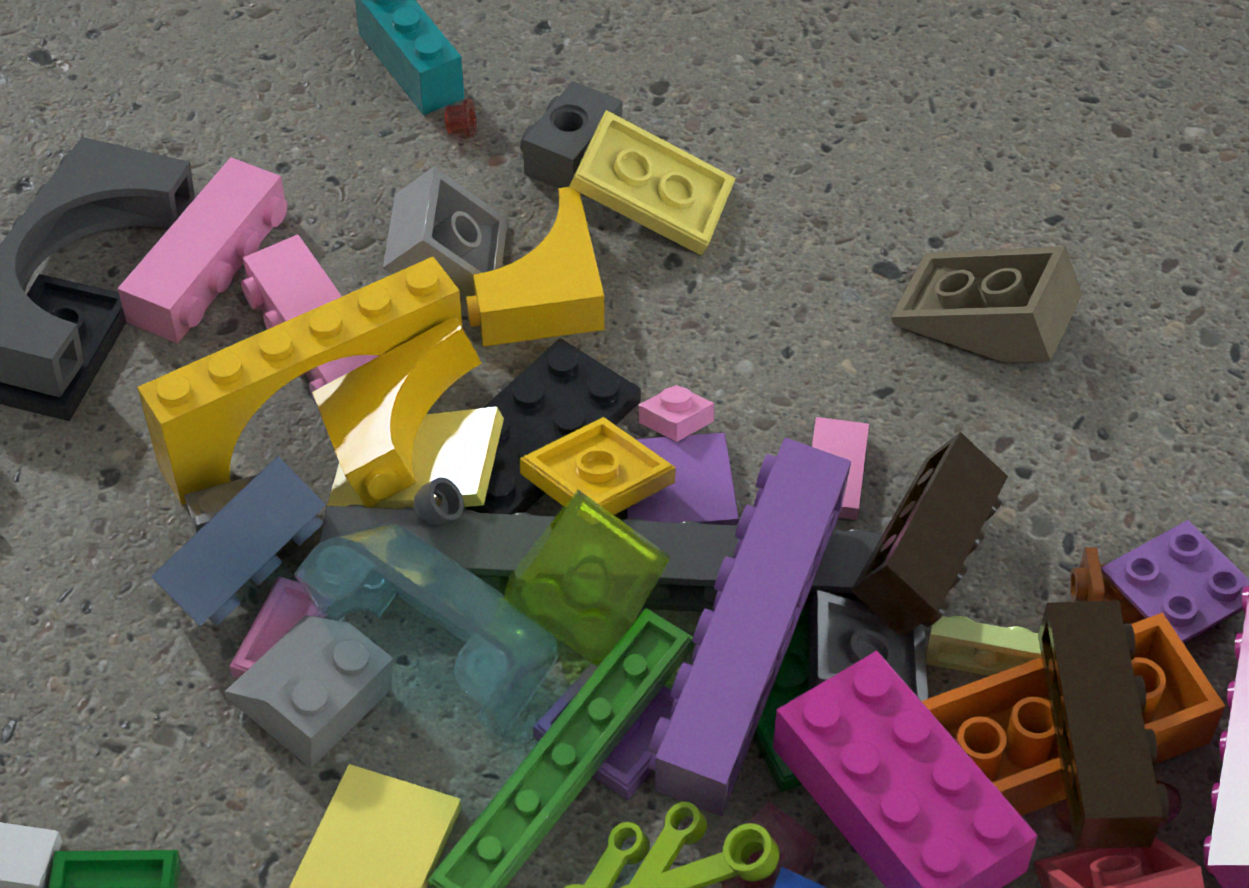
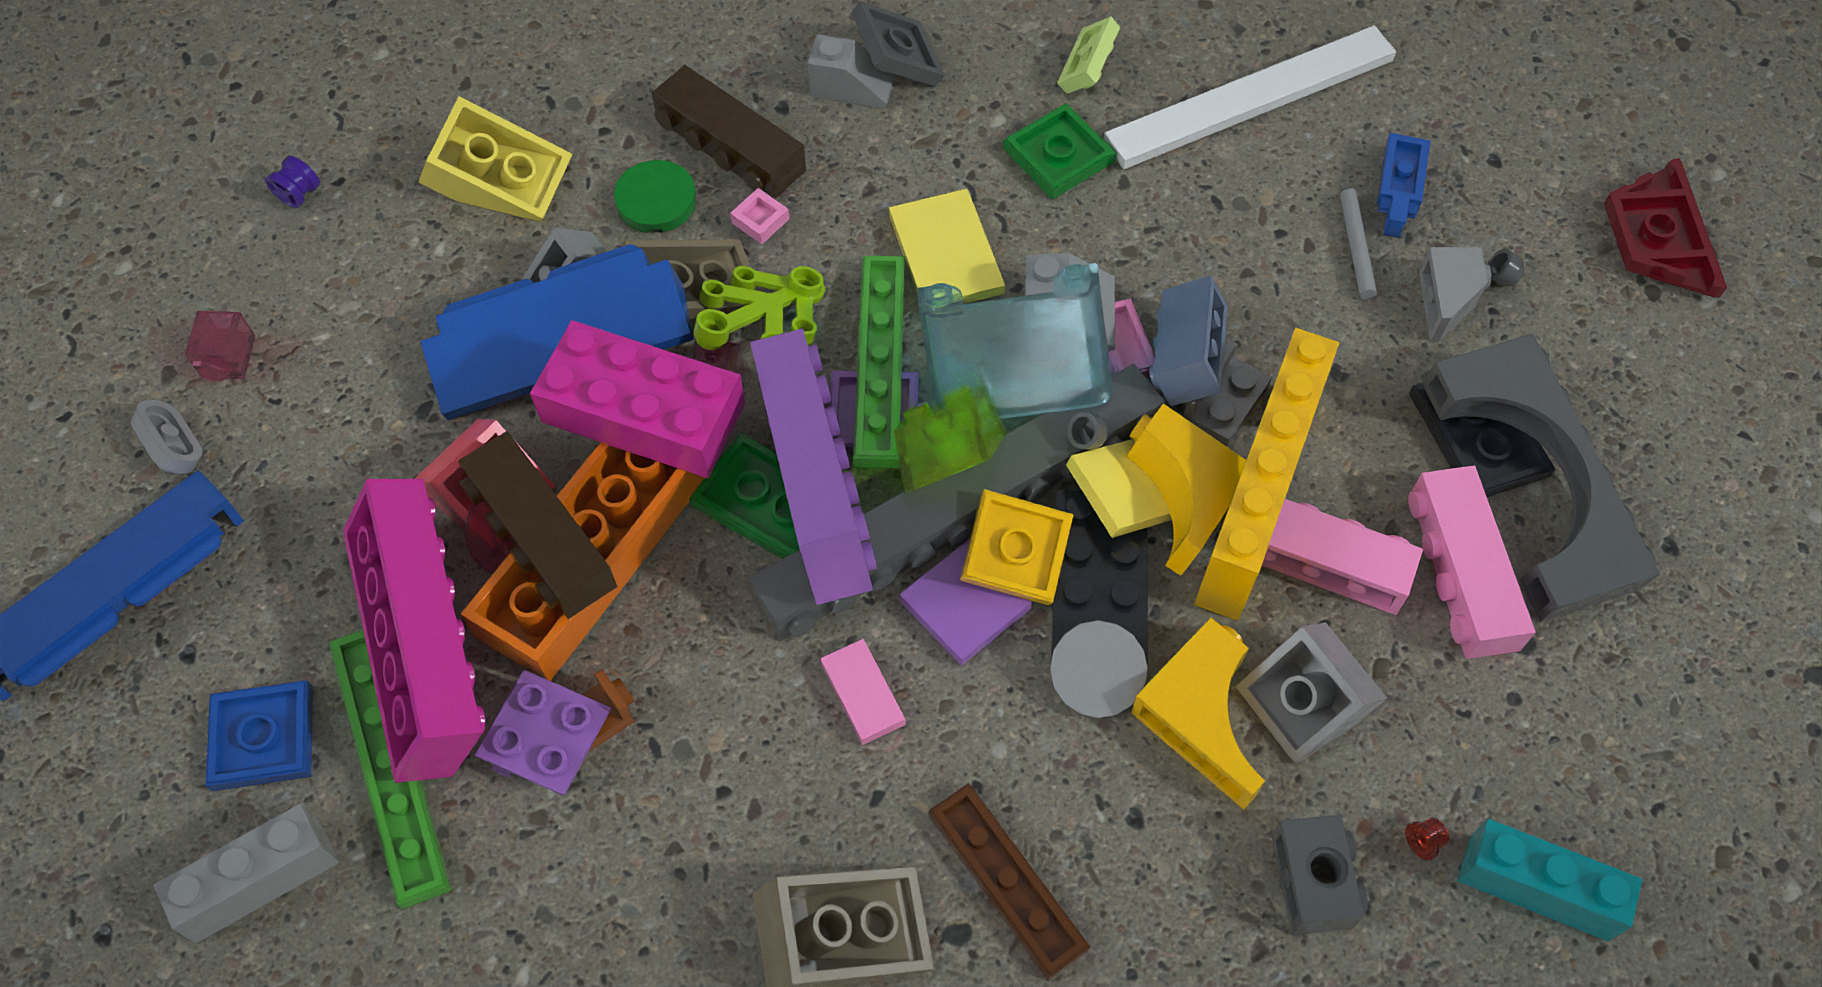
camera: 145 degrees right, 10 degrees up
light yellow tile [569,110,736,256] -> none
bright pink plate [639,385,714,442] -> none
dark grey plate [809,590,928,701] -> none
dark brown brick [851,432,1008,637] -> none
yellowish green plate [926,616,1041,676] -> none
none -> reddish brown tile [928,783,1091,981]
none -> light grey tile [1050,620,1148,718]

